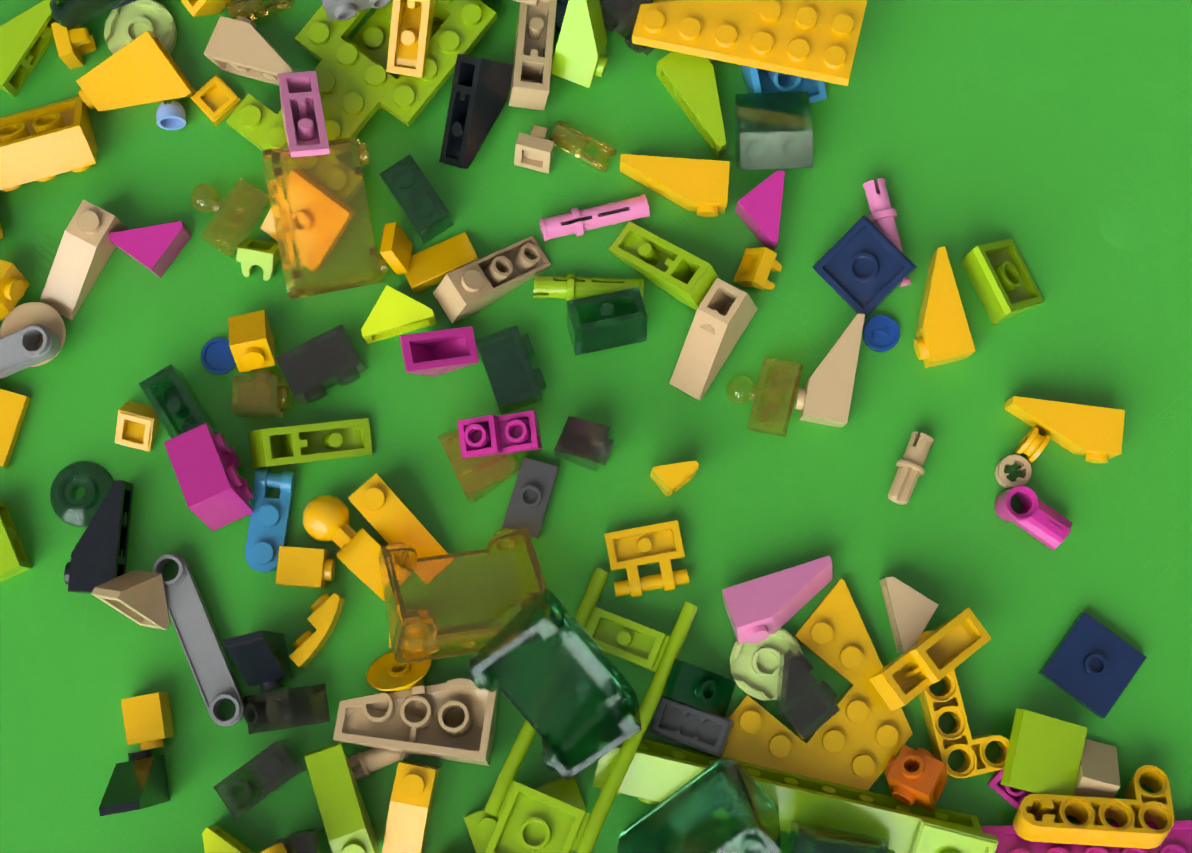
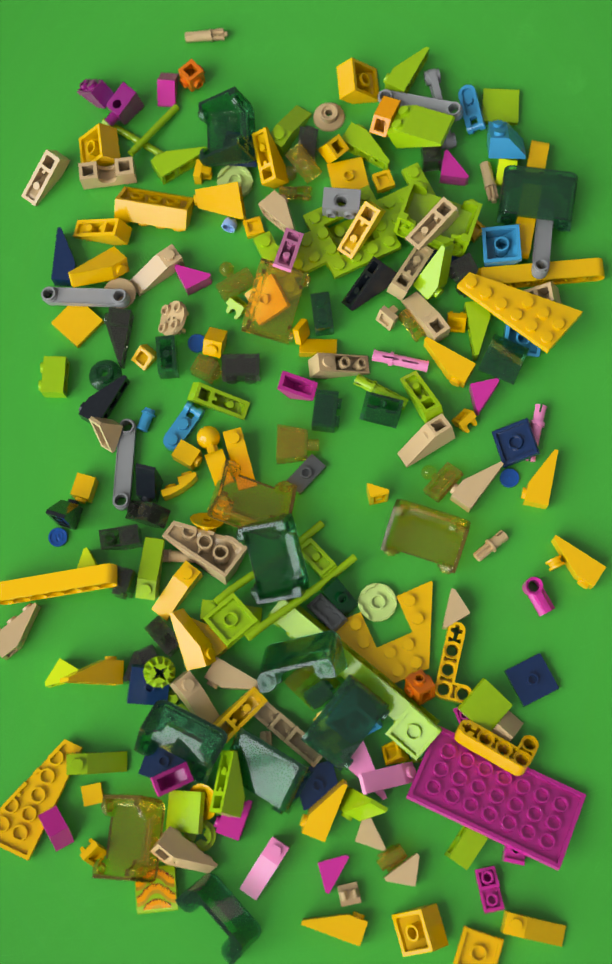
camera: 35 degrees right, 5 degrees down
dark pink brick [164,423,254,531] -> none
neon yellow slope [361,285,438,344] -> none
dark pink slope [457,410,542,458] -> none
clear smoke slope [554,416,614,472] -> none
yellow plate [604,520,689,598] -> none
bright pink slope [722,555,833,645] -> none
clear smoke slope [776,650,840,739] -> none
yellow slope [869,607,992,711] -> none
lime slope [961,238,1044,326] -> none
tan bush [994,454,1032,489] -> none
none -> blue piece [48,528,68,547]
none -> clear smoke slope [104,307,134,369]
none -> dark azure pin [136,407,156,432]
none -> tan plate [158,301,189,337]
none -> clear yellow windscreen [380,499,471,574]
none -> tan slope [401,291,450,343]
none -> yellow tile [447,311,467,333]

